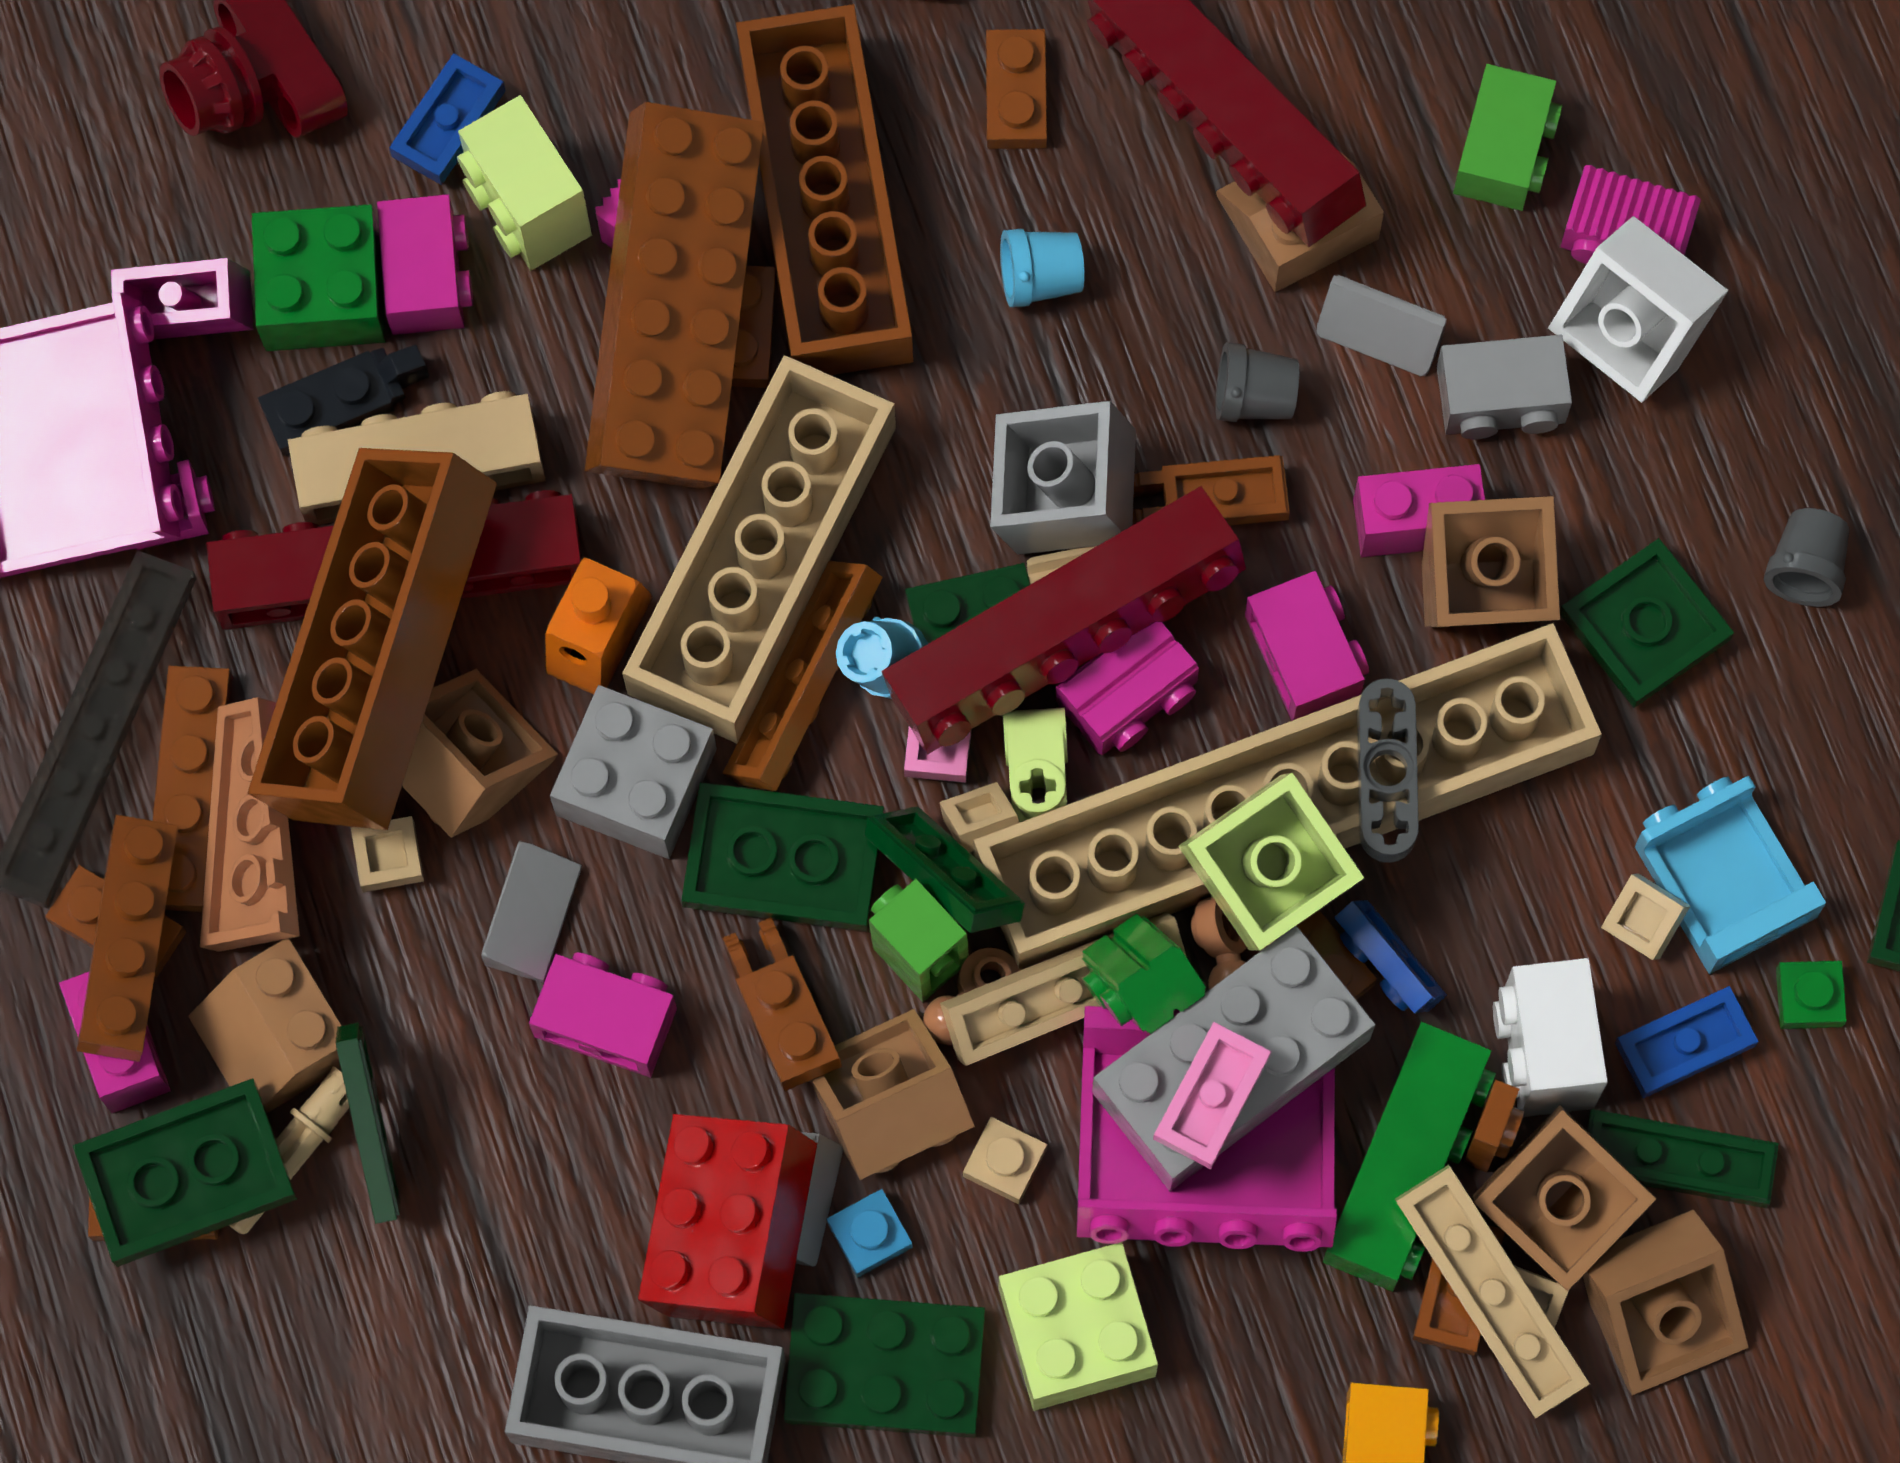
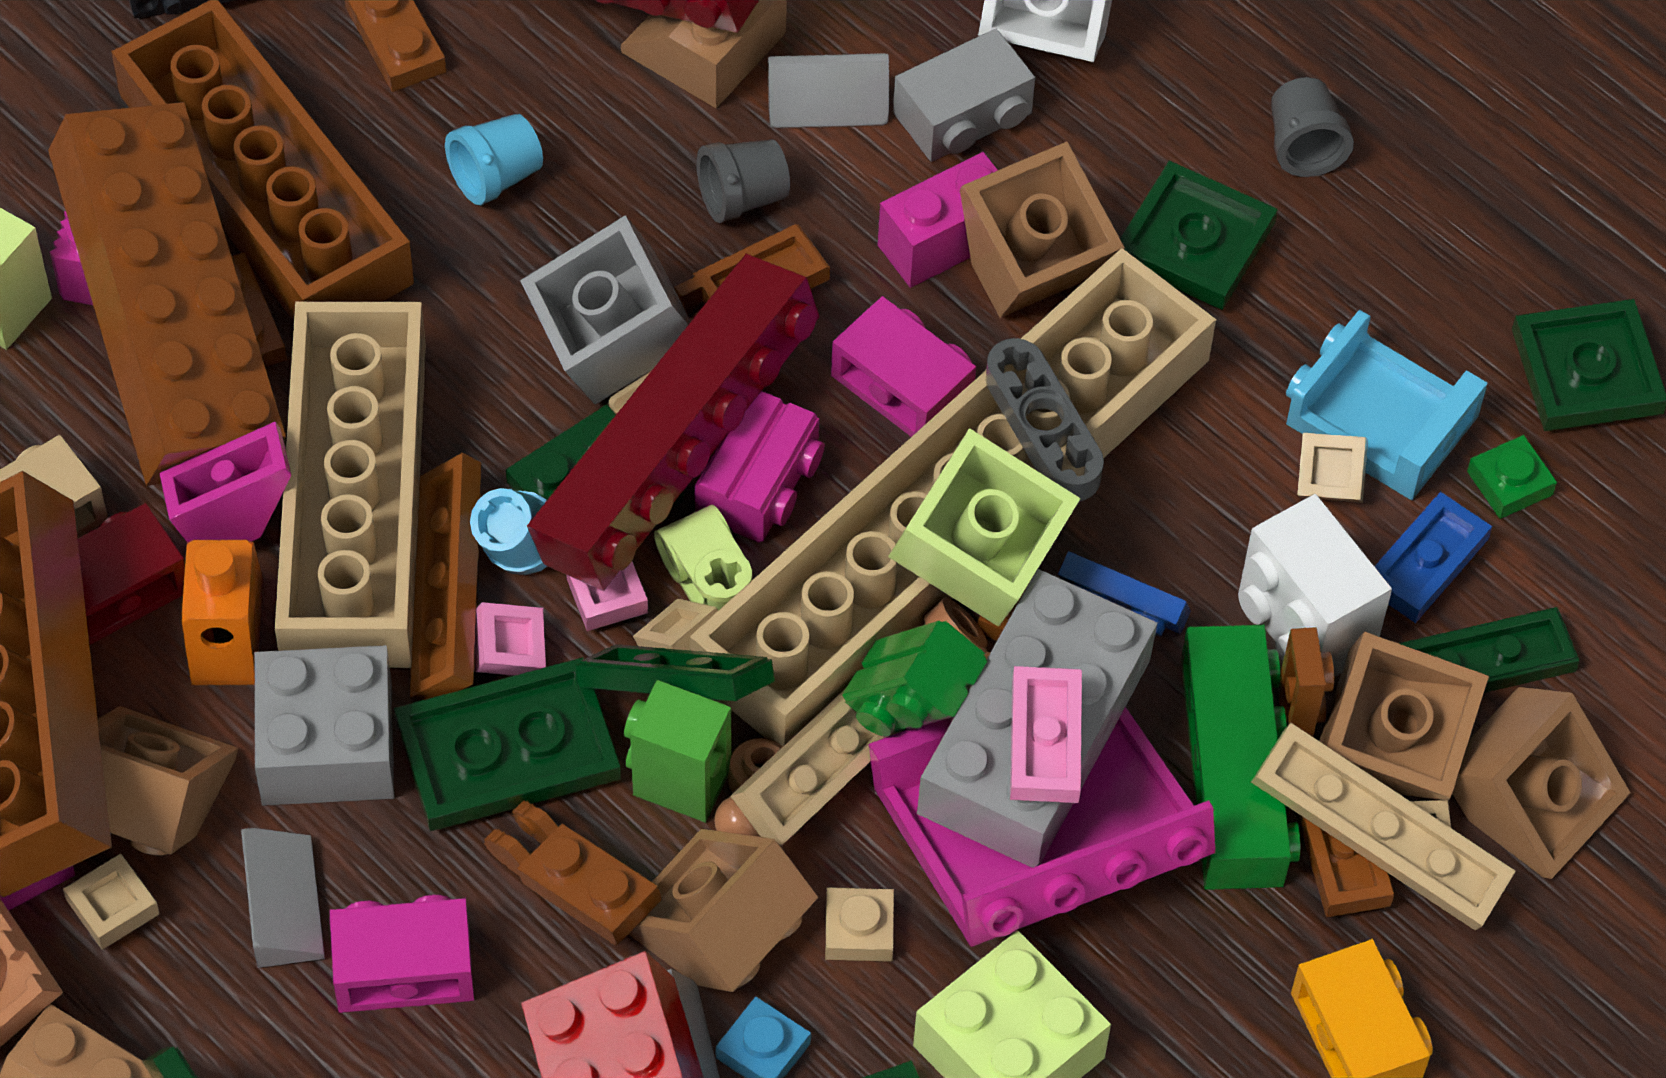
camera: 30 degrees left, 15 degrees down
none -> dark pink slope [160,422,292,543]
none -> bright pink plate [475,602,546,675]

